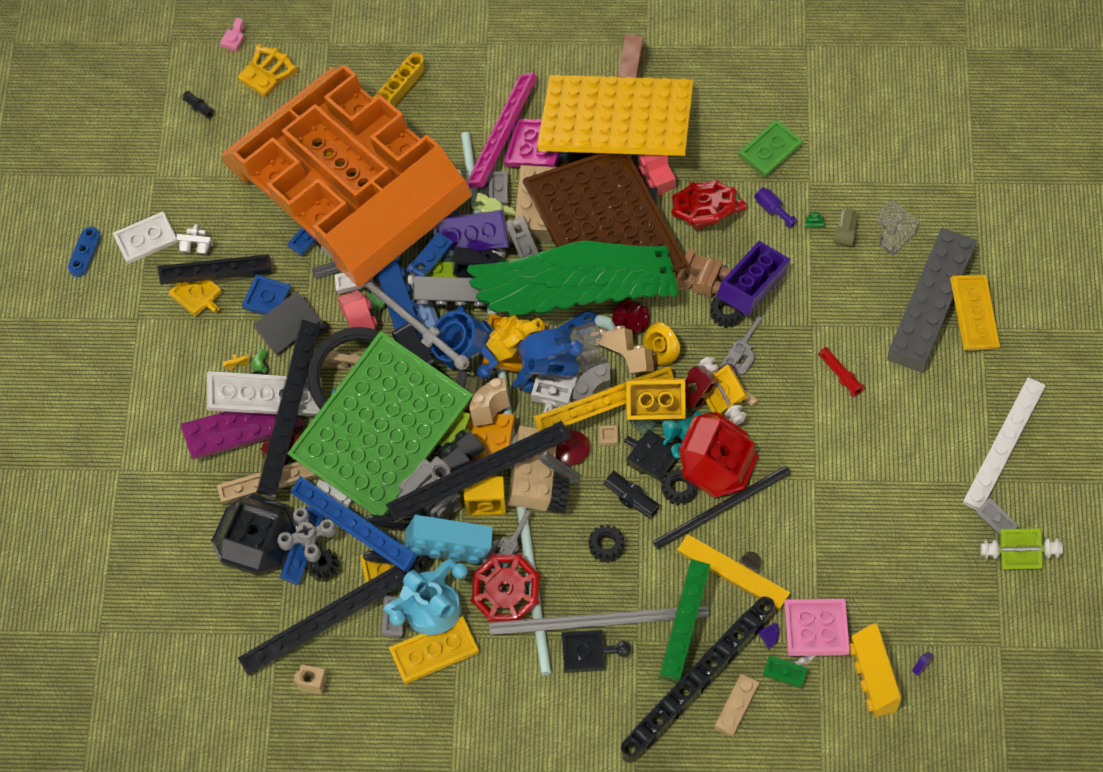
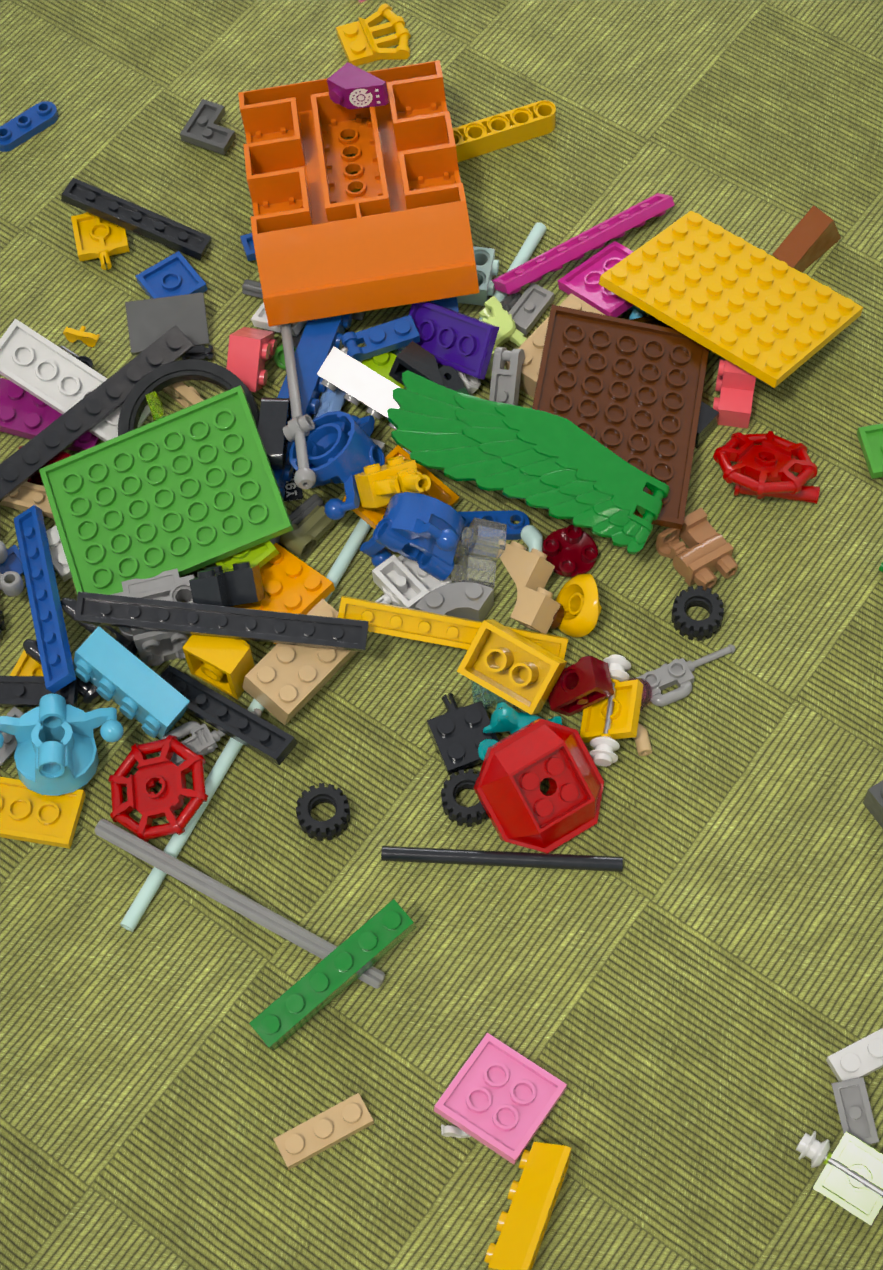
camera: 35 degrees right, 0 degrees up
white tile [113,211,178,264] -> none
white hips [177,224,214,255] -> none
black pin [182,91,215,119] -> none
bright green arm [252,348,268,374] -> none
tan brick [470,377,510,426] -> none
dark grey axle [540,452,581,484] -> none
black tyre [547,476,570,513] -> none
dark red dish [555,430,590,465] -> none
black plate [562,630,631,673] -> none
tan tile [598,425,618,446] -> none
black piece [603,471,660,519] -> none
black beam [621,596,775,763] -> none
yellow tile [677,534,790,611] -> none
dark purple brick [716,241,791,316] -> none
clear smoke plate [739,551,762,573] -> none
dark purple piece [754,187,797,228] -> none
dark purple tile [758,622,779,650] -> none
green plate [763,655,808,689] -> none
red pin [818,347,865,397] -> none
dark purple tile [912,652,934,676] -> none
none -> clear neon green tile [145,391,166,421]
none -> black plate [160,665,298,765]
none -> dark grey plate [180,99,236,155]
none -> magenta slope [327,62,389,110]

